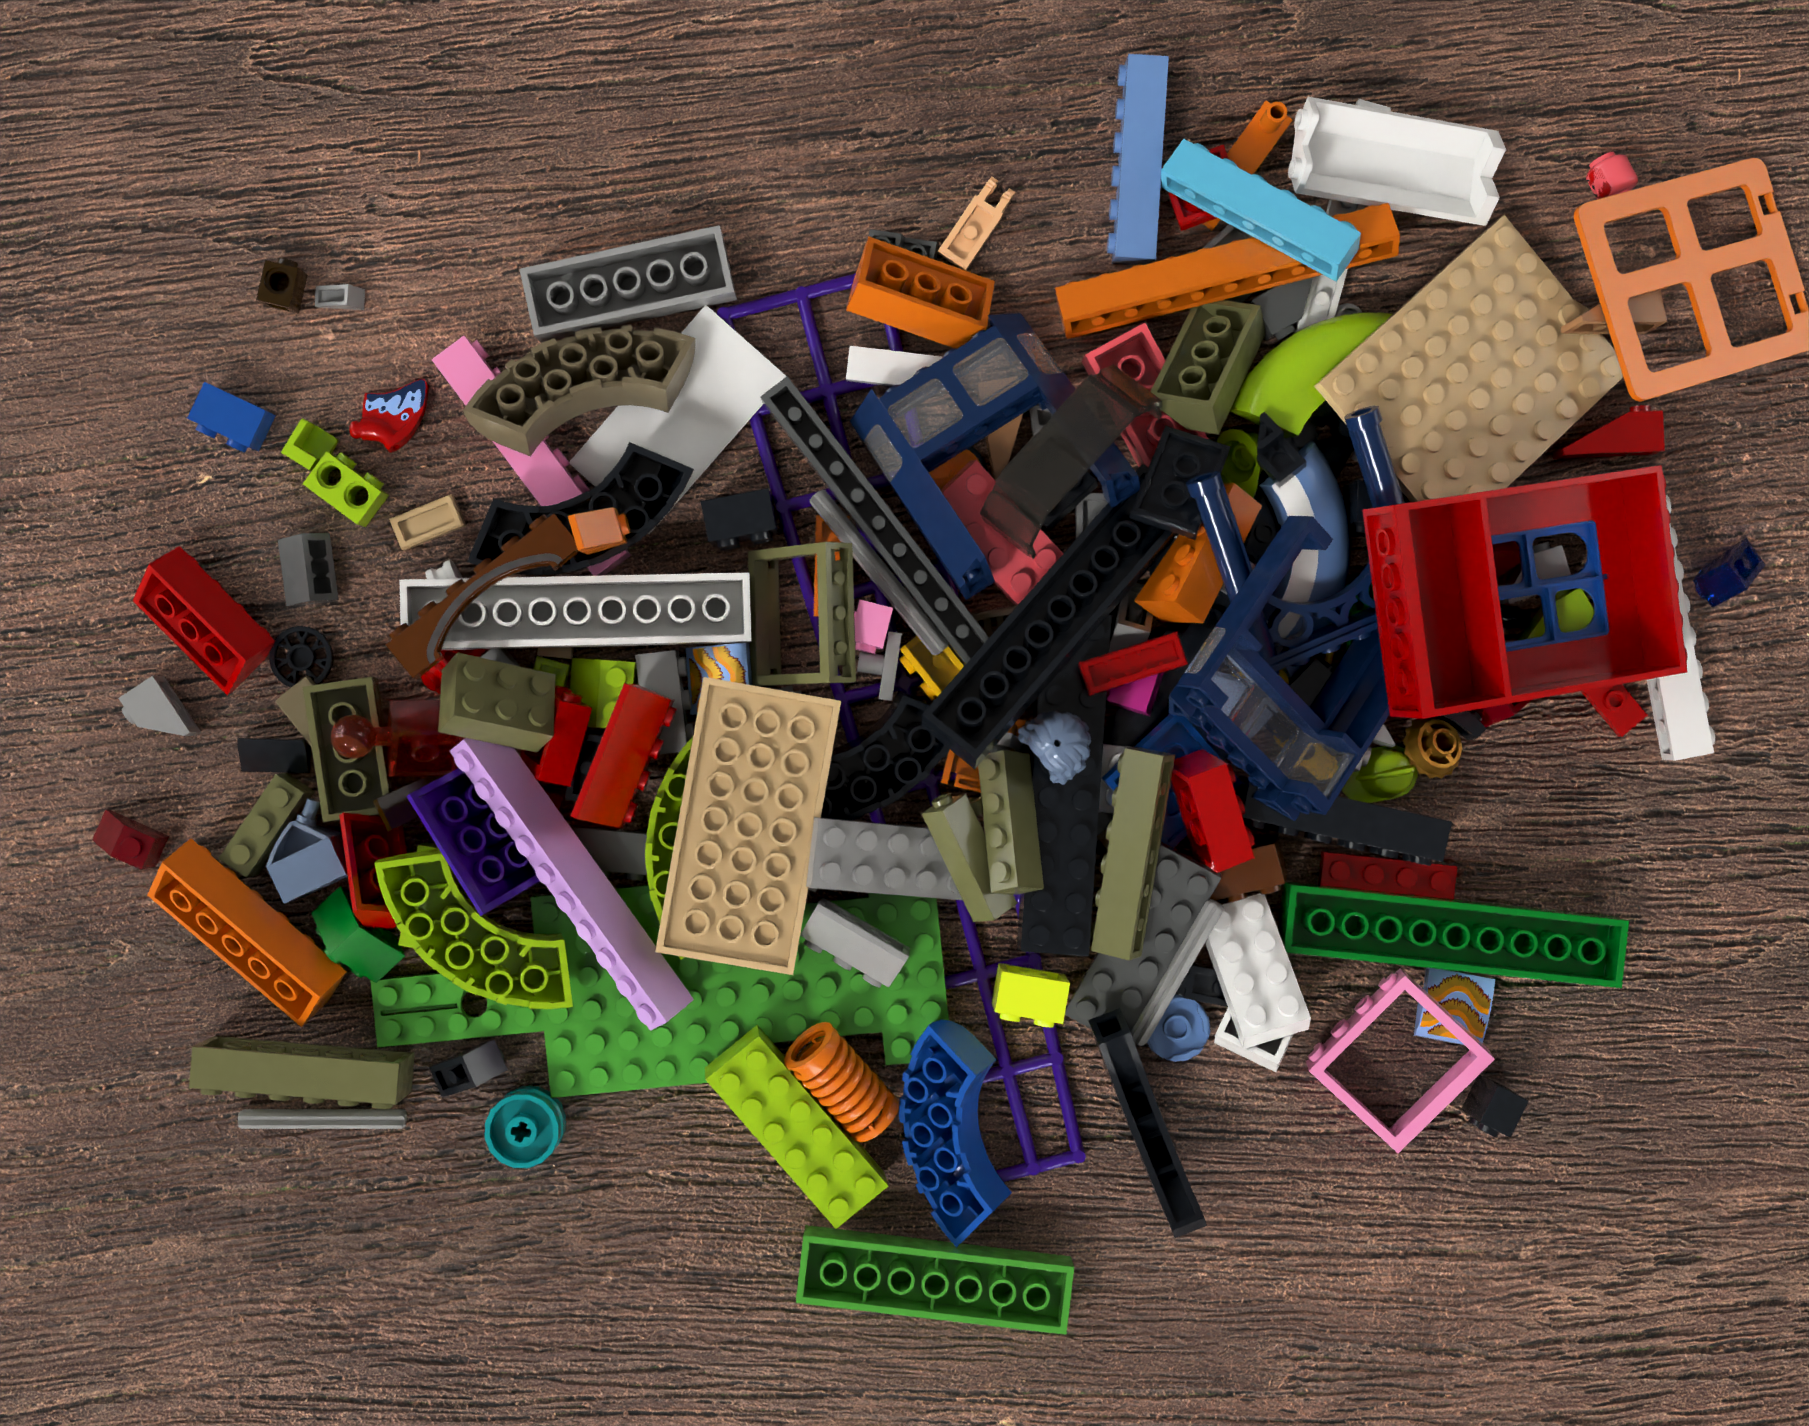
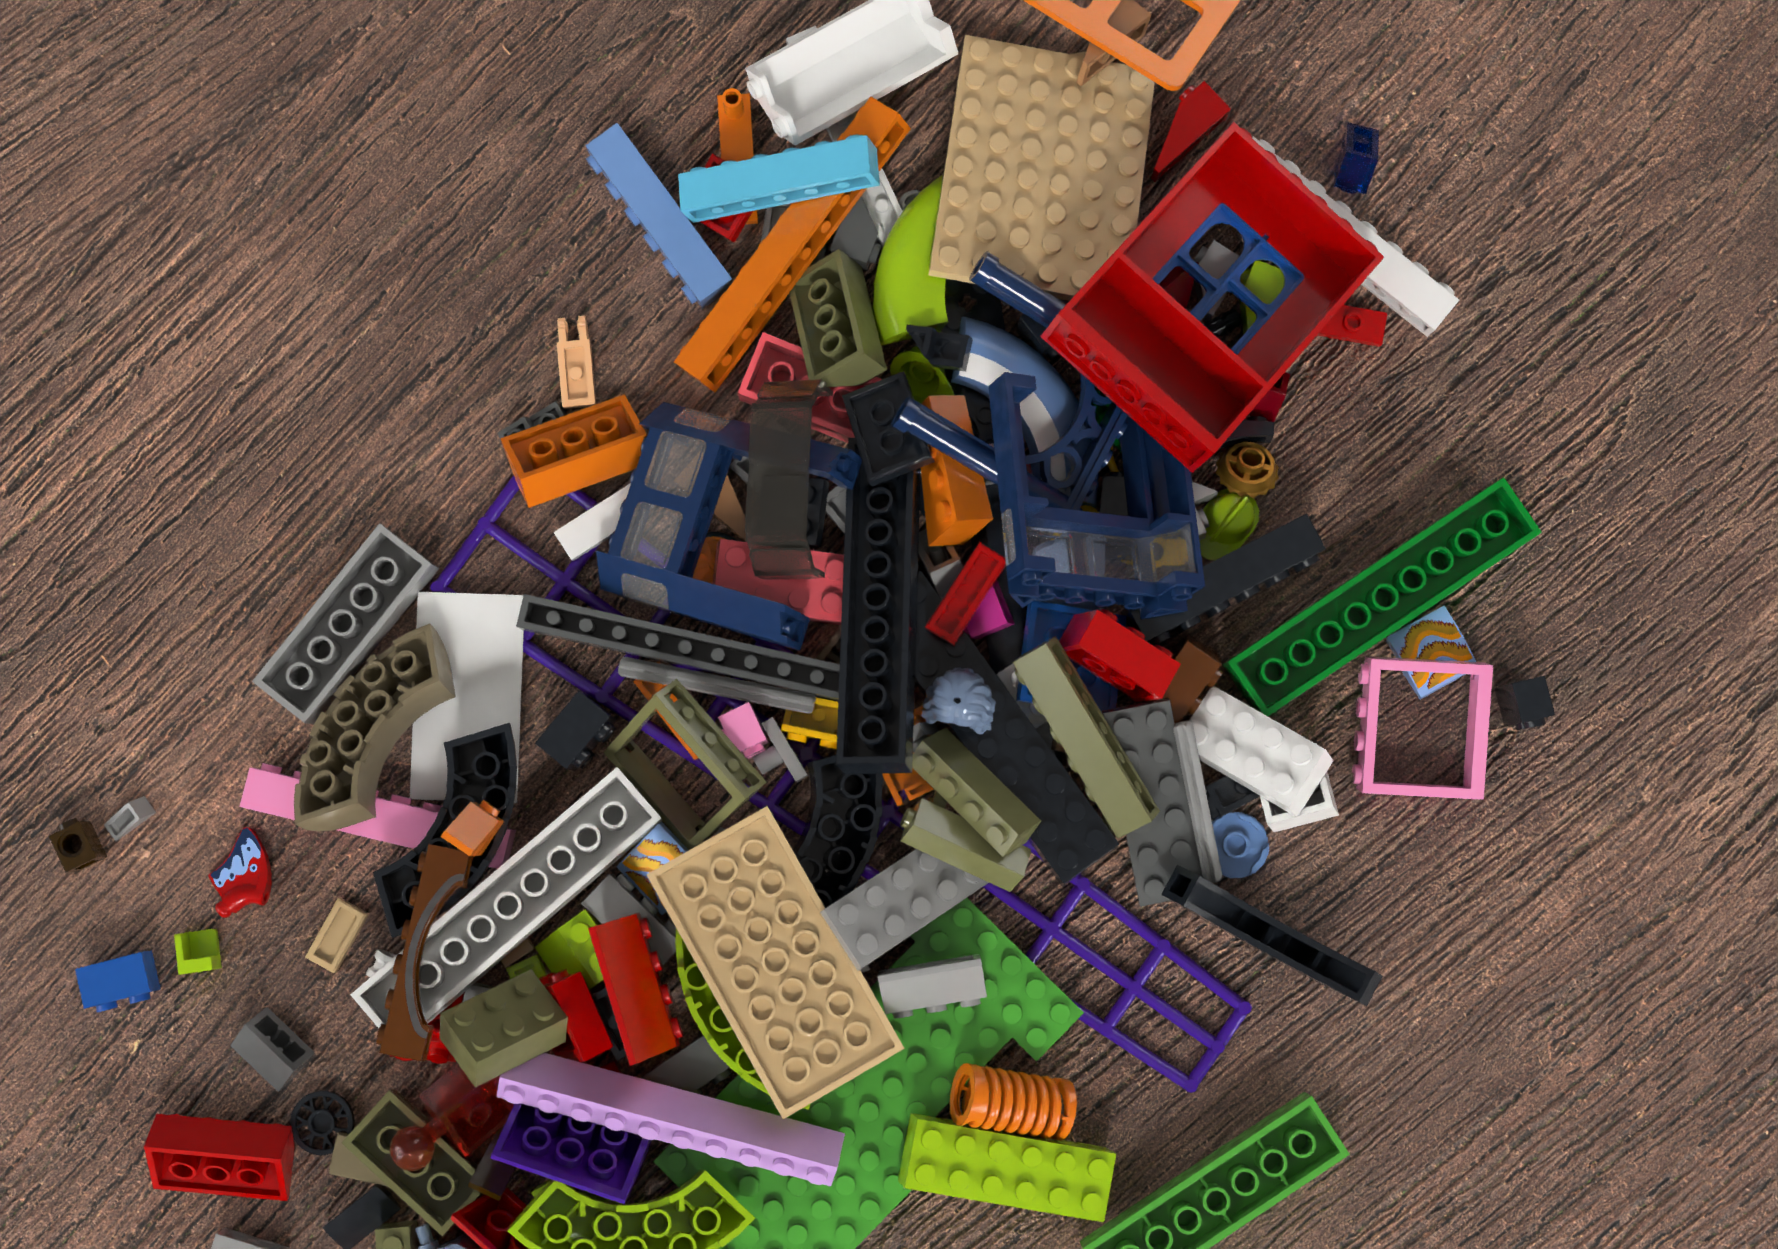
camera: 40 degrees left, 5 degrees down
lime brick [303,451,389,527] -> none
blue brick [899,1019,1012,1248] -> none
neon yellow brick [992,963,1070,1028] -> none
red plate [1318,851,1457,900] -> none

